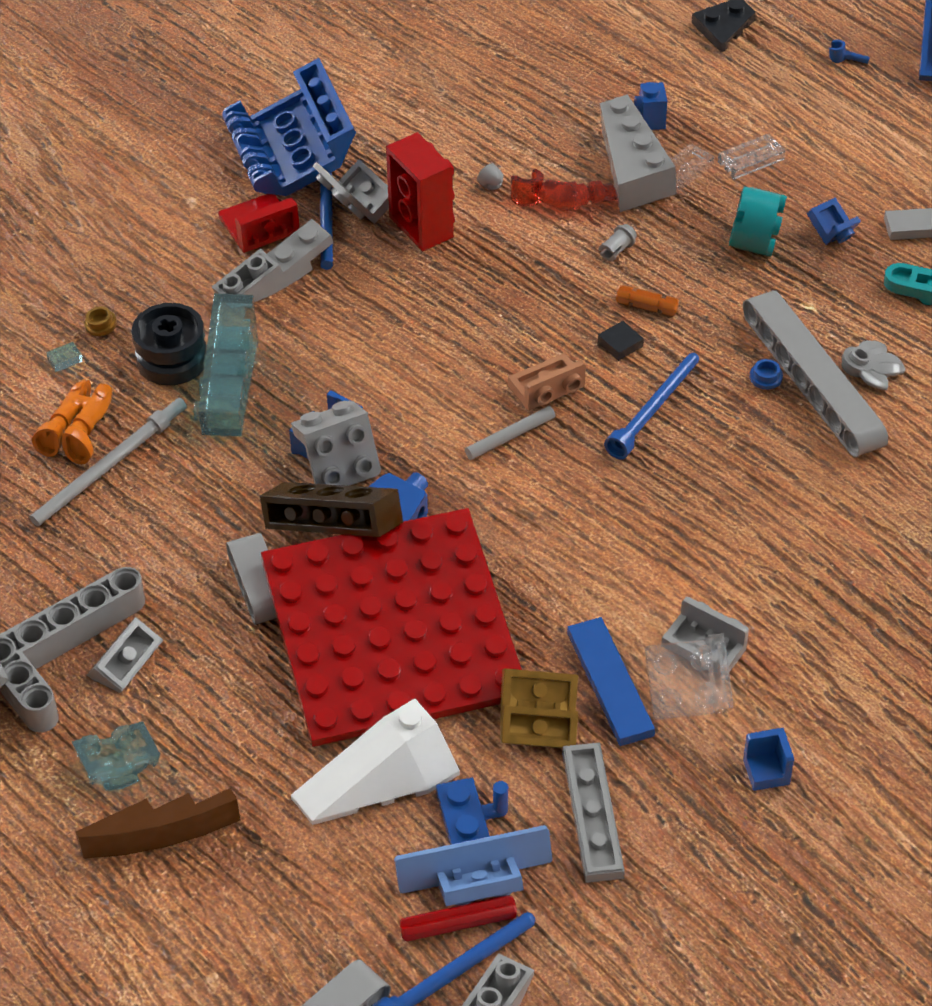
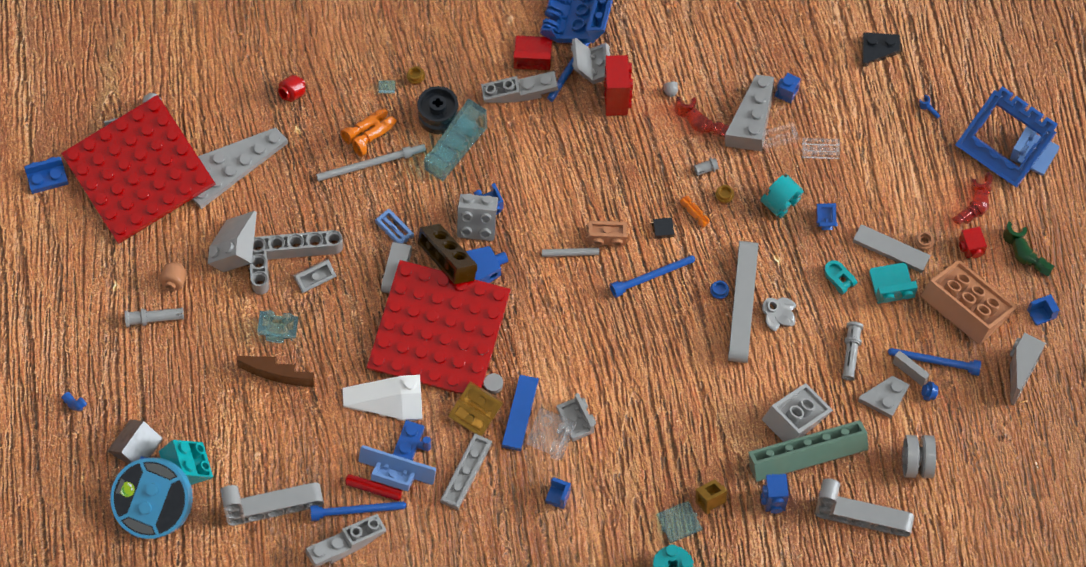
camera: 30 degrees right, 15 degrees up
none -> medium blue tile [375,209,414,243]
none -> light grey tile [484,373,503,394]
none -> pearl gold plate [715,185,734,203]

